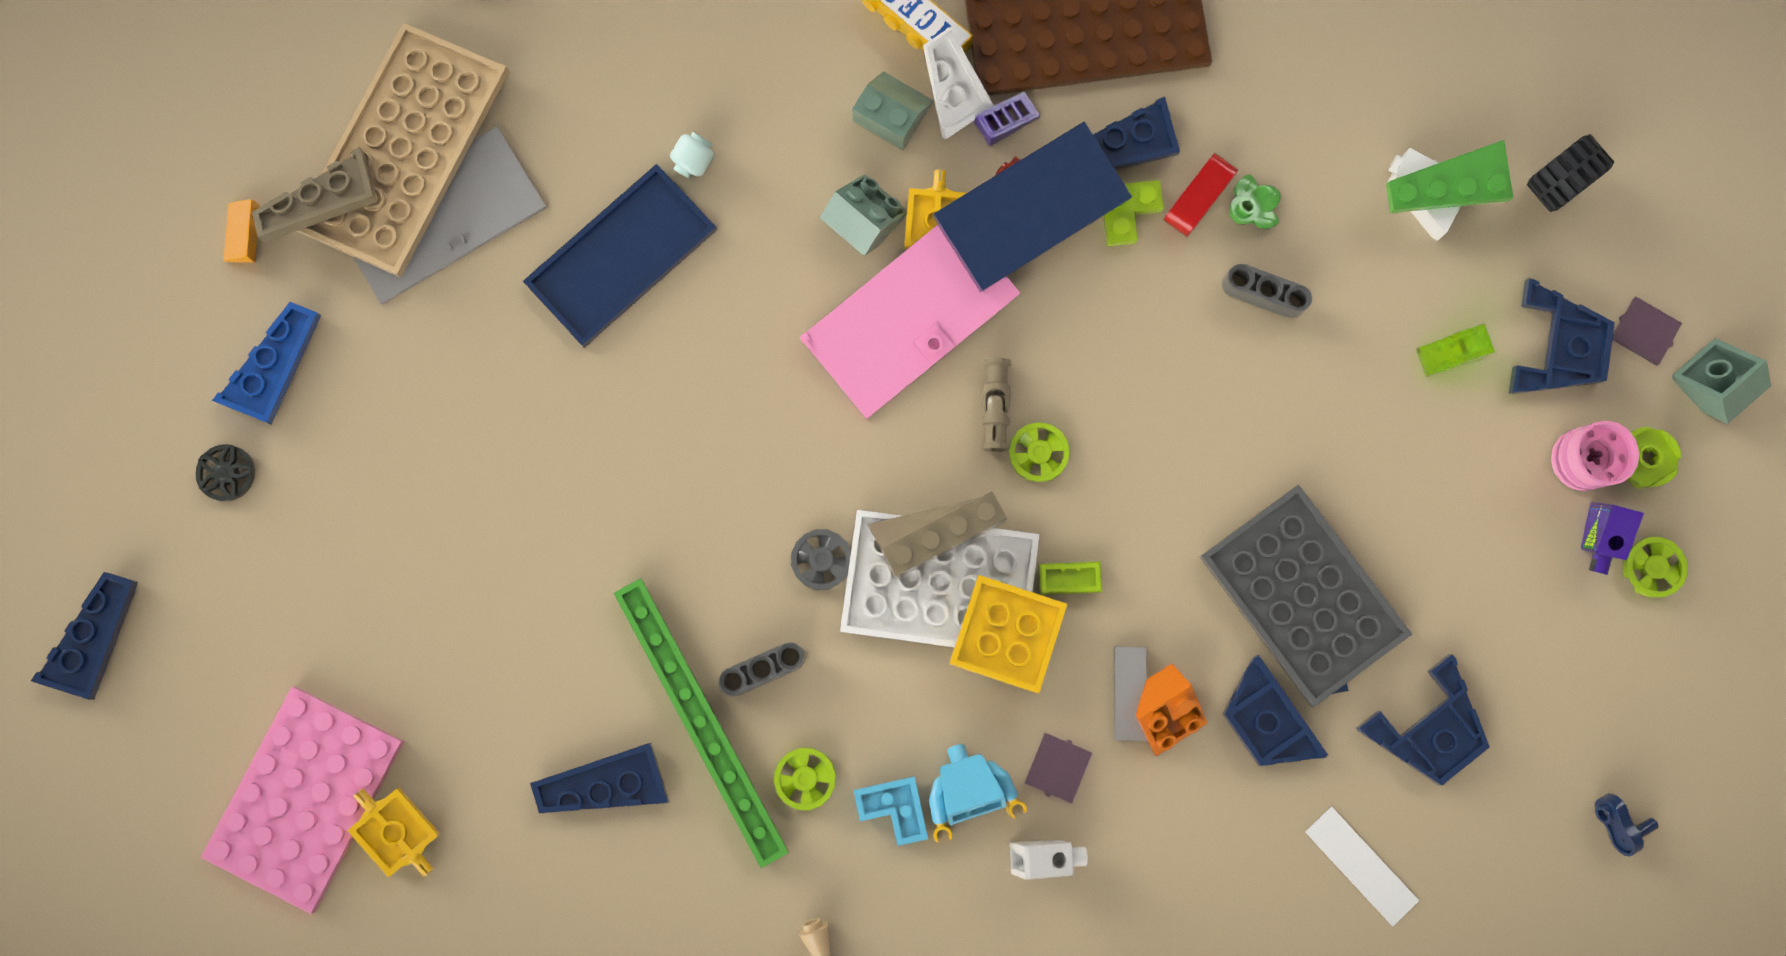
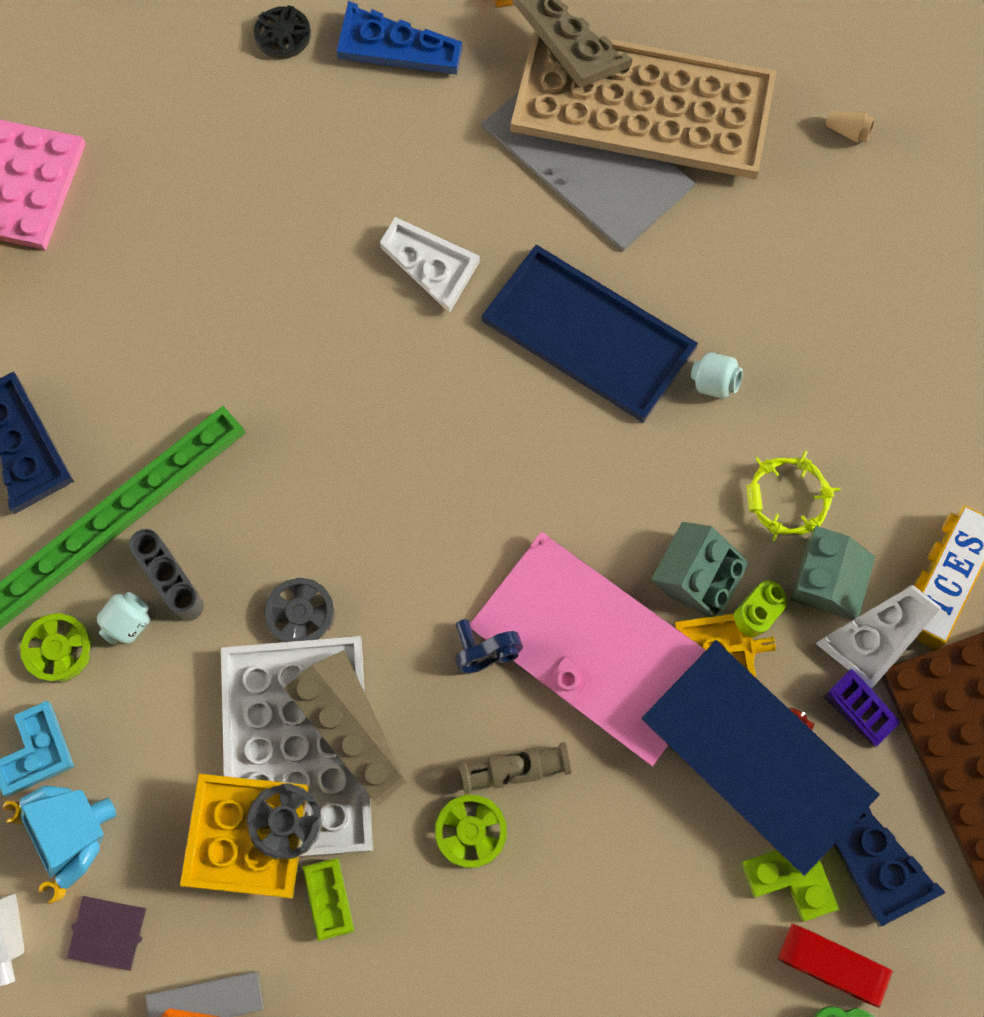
camera: 80 degrees right, 10 degrees down
none -> light aqua head [97,592,150,645]
none -> dark grey piece [247,783,322,860]
none -> white wing [380,217,480,313]
none -> dark blue piece [455,619,523,674]
none -> lime plate [734,580,787,637]
none -> neon yellow piece [746,451,840,542]

